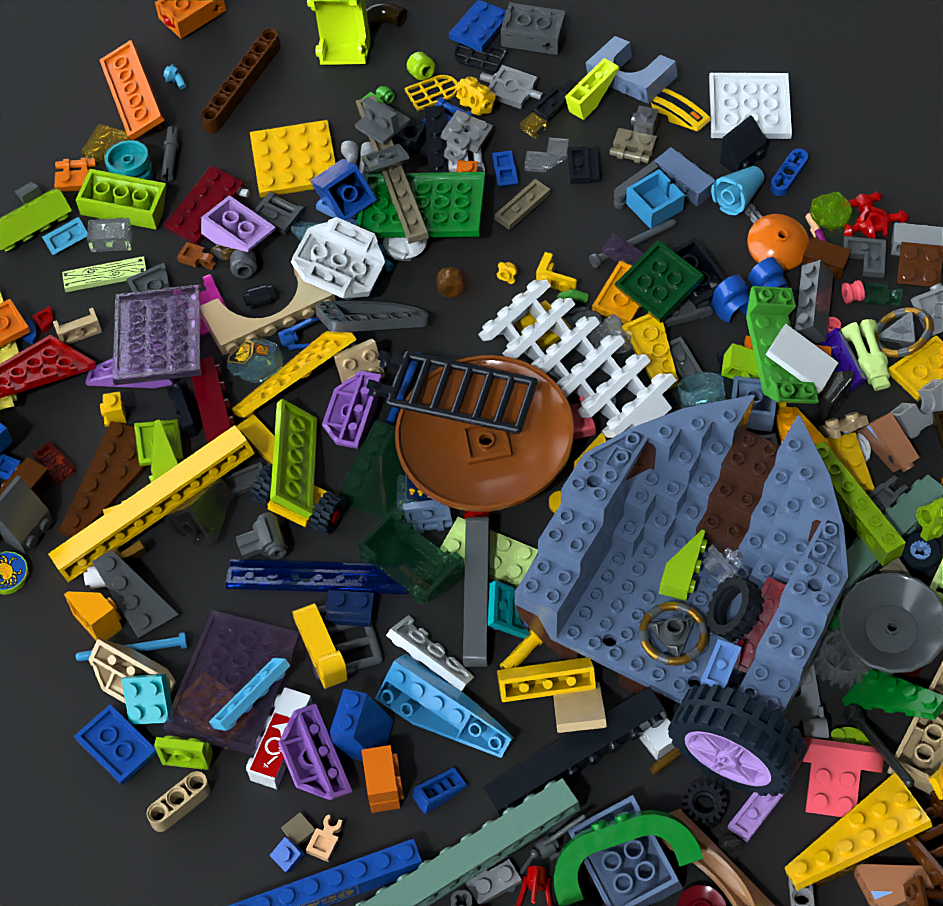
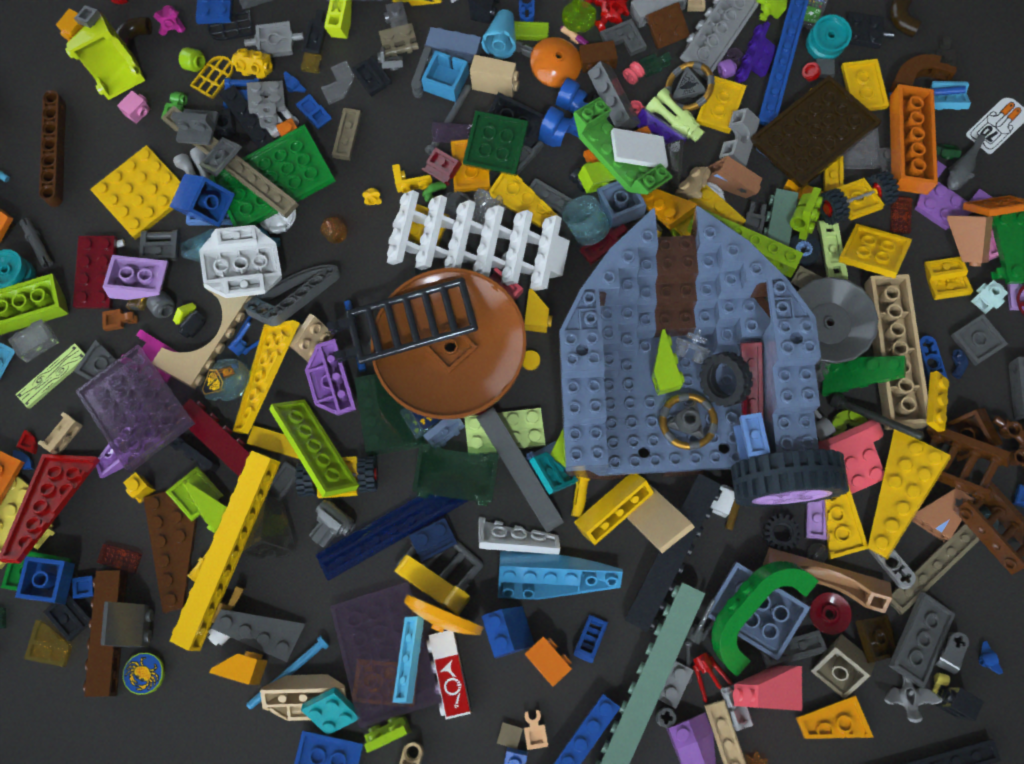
camera: 30 degrees left, 15 degrees up
medium lavender wedge [278,704,352,800] -> none
none -> bright pink brick [117,91,150,124]
none -> dark pink rock [153,5,185,36]
none -> neon yellow tile [173,303,196,325]
none -> blue piece [284,71,307,93]
none -> dark grey bracket [377,47,404,70]
none -> light orange dish [404,594,484,635]
none -> plate [421,147,462,186]
none -> tan brick [470,55,519,98]
none -> lime tile [515,21,549,41]
none -> yellow wing [824,484,868,559]

